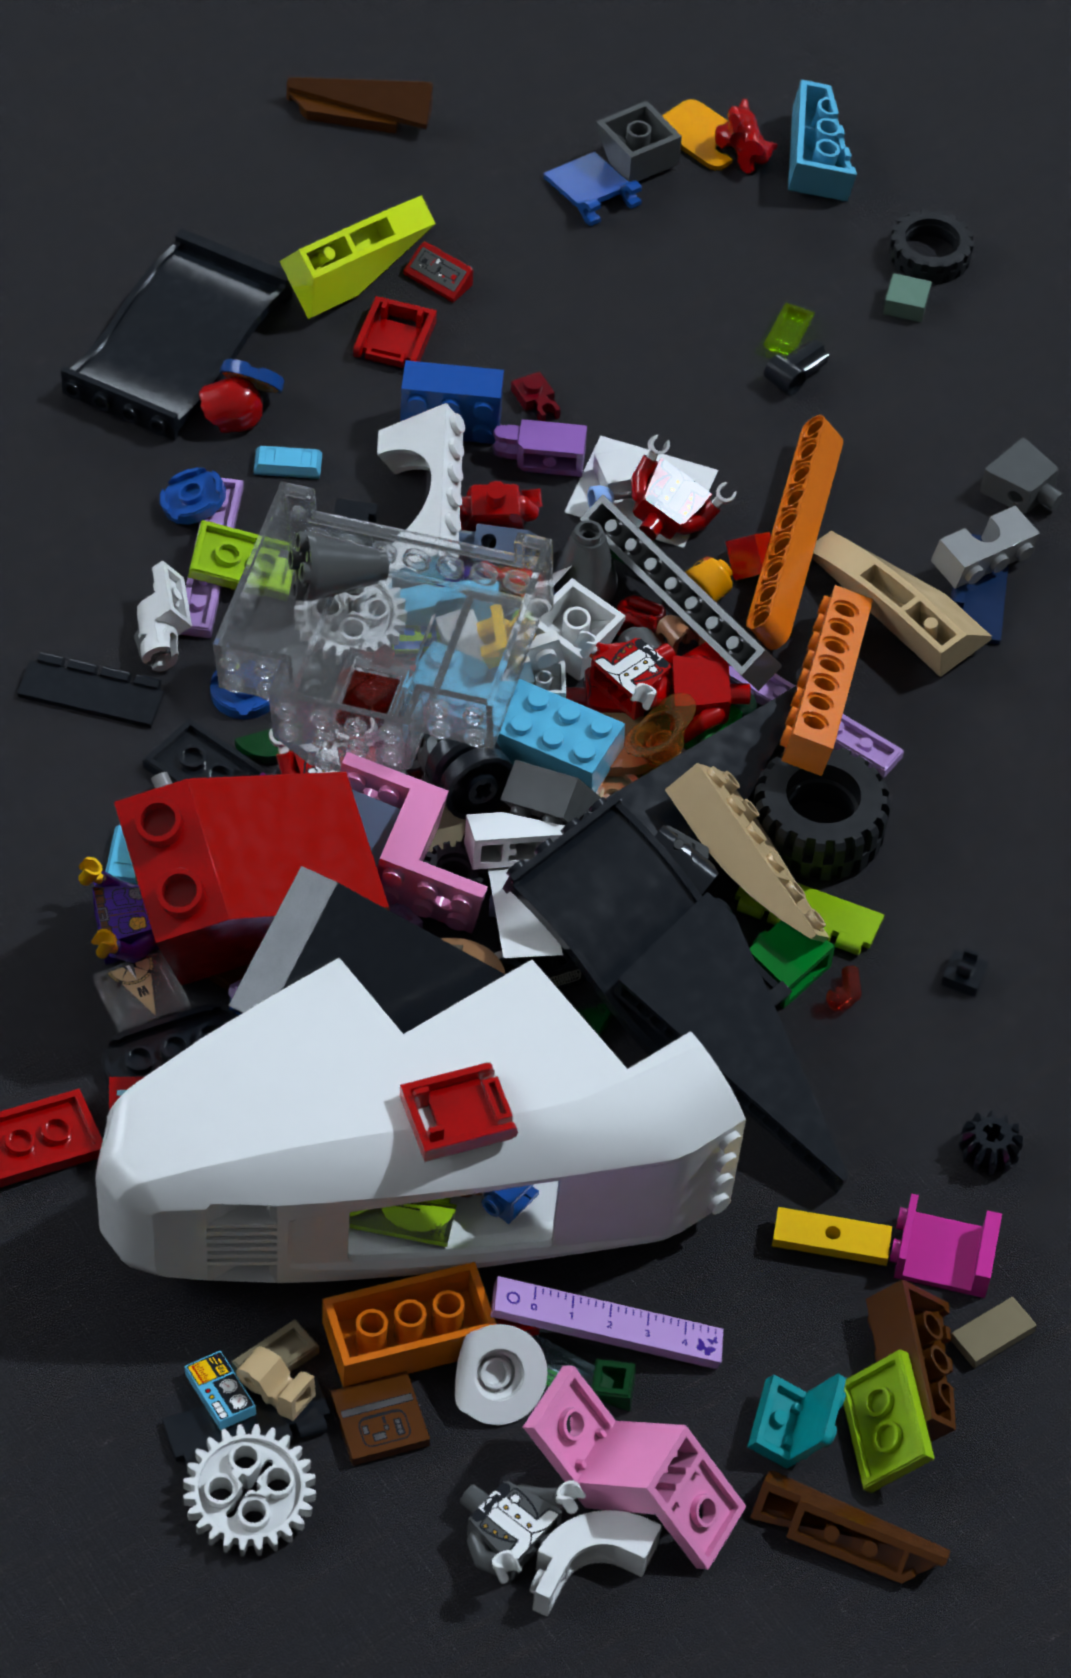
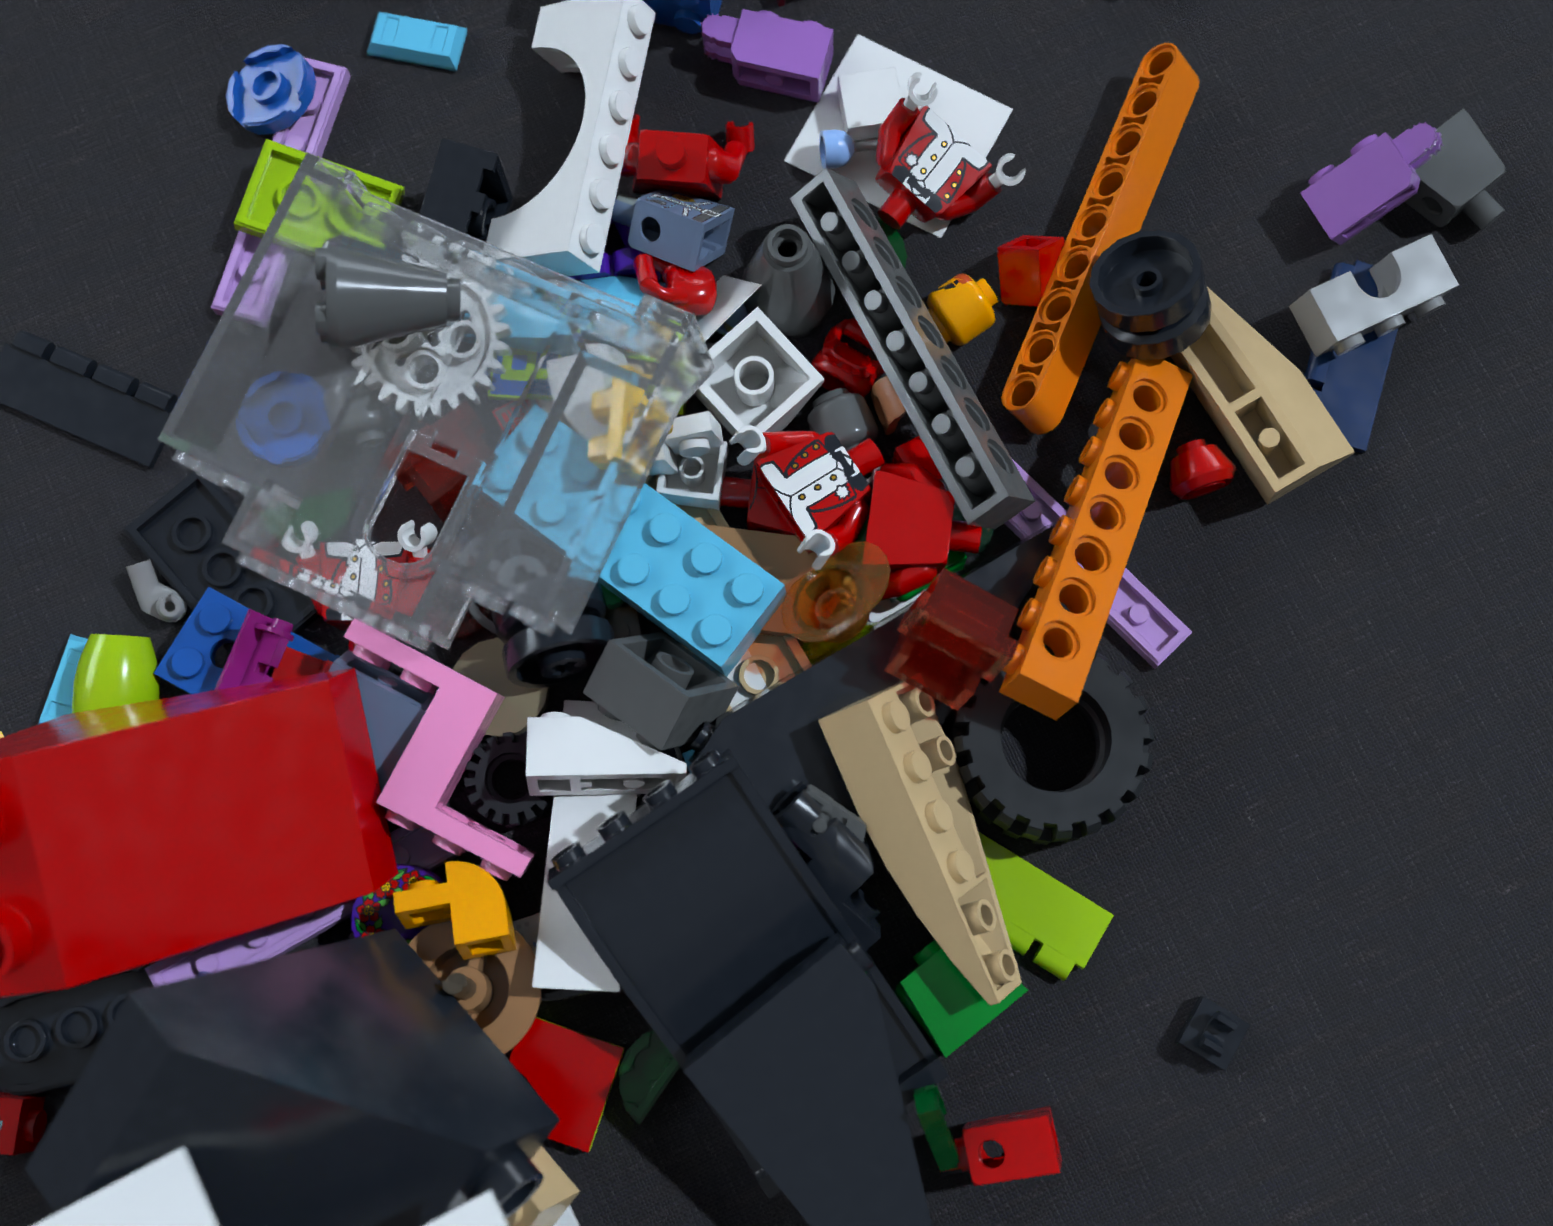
camera: 15 degrees right, 25 degrees up
white plate [134,560,192,672] -> none
clear red arm [826,966,862,1012] -> none
none -> light orange brick [393,861,517,960]
none -> clear red plate [884,568,1019,711]
none -> dark green tile [914,1084,960,1172]
none -> red torso [938,1106,1062,1186]
none -> black wheel [1089,230,1212,360]
none -> red cone [1170,439,1236,500]
none -> medium lavender hinge [1300,122,1444,245]

